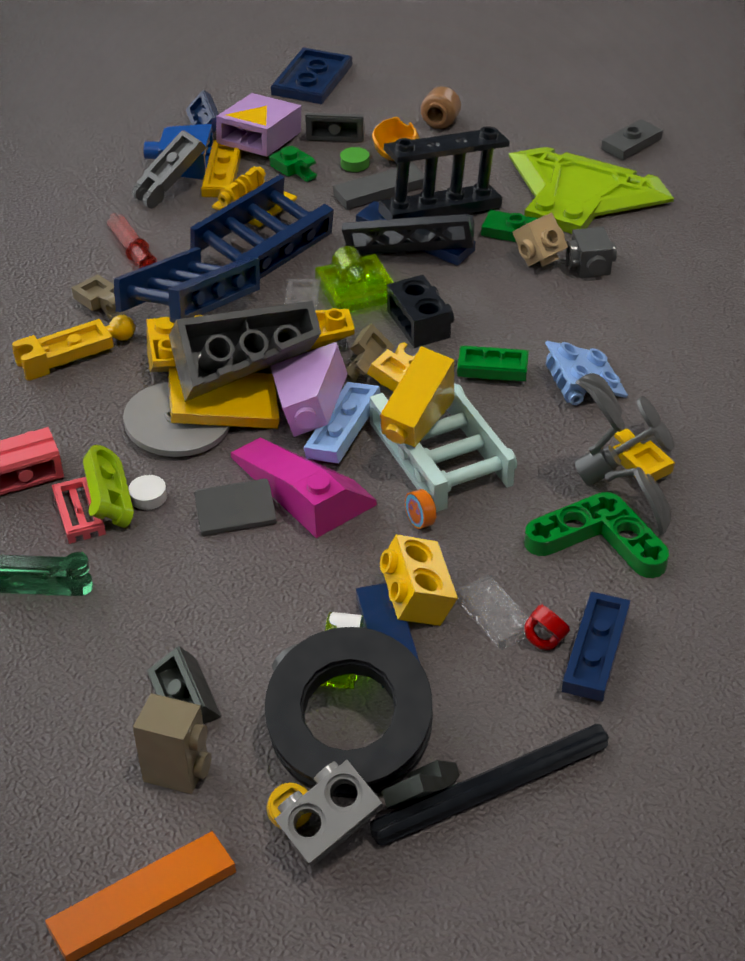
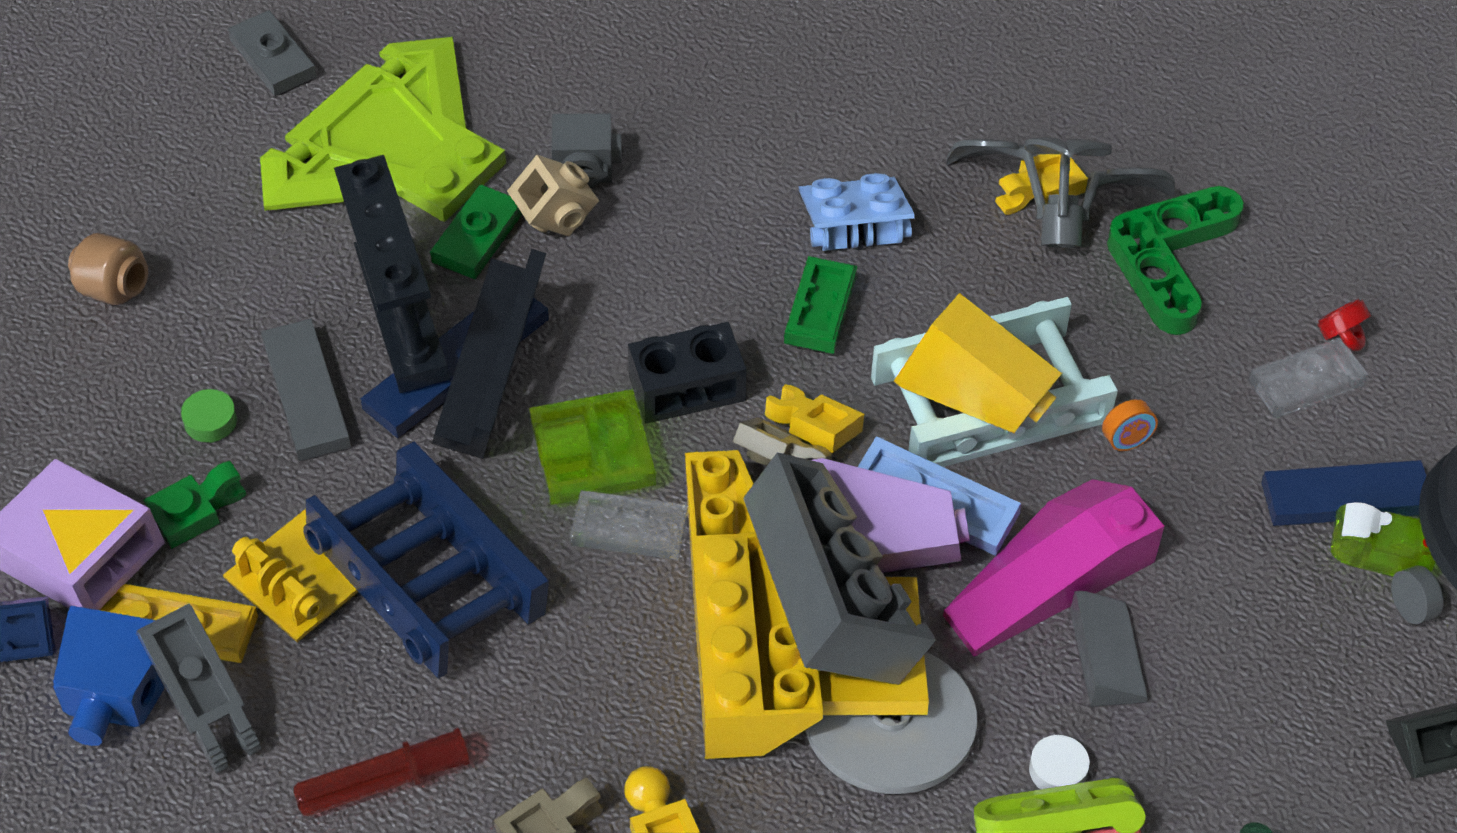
camera: 85 degrees left, 10 degrees up
dark blue fence [114,247,260,323] -> none
dark grey slope [305,113,365,142] -> none
light orange hair [372,117,420,161] -> none
yellow brick [380,534,458,626] -> none
dark blue plate [562,592,631,702] -> none

